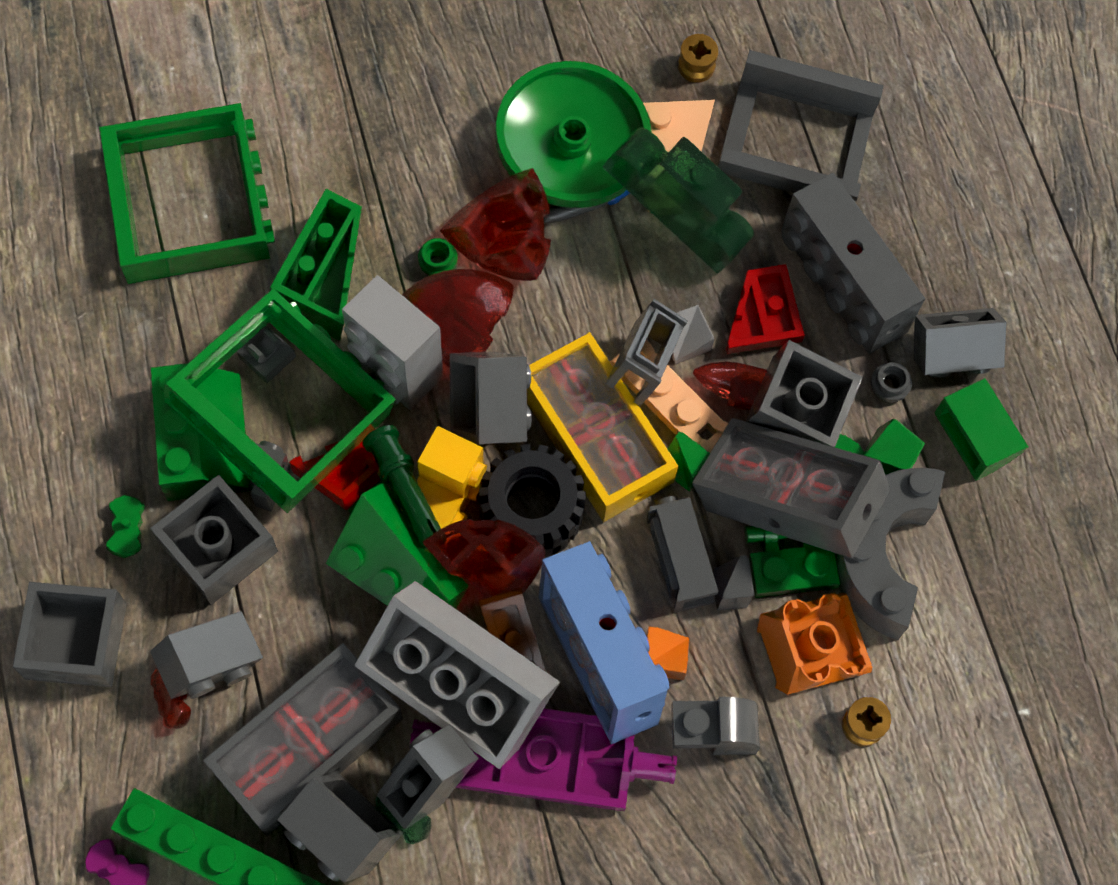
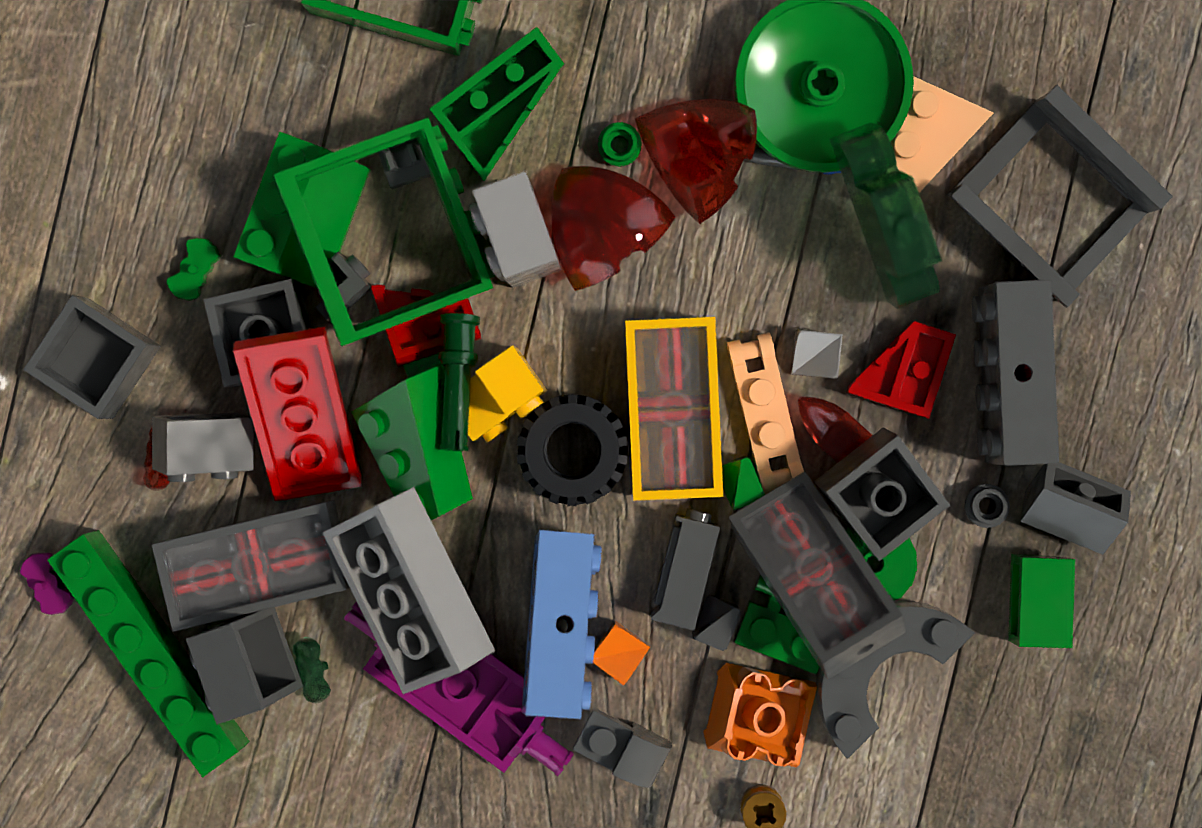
camera: 35 degrees right, 20 degrees up
dark grey brick [377,724,479,829] -> none
clear red brick [423,519,545,599] -> none
dark grey piece [450,352,532,444] -> none
reddish brown plate [479,588,546,672] -> none
dark grey window [606,299,688,406] -> none
pearl gold wheel [678,34,718,83] -> none
green slope [863,419,925,475] -> none
none -> red plate [233,327,362,501]

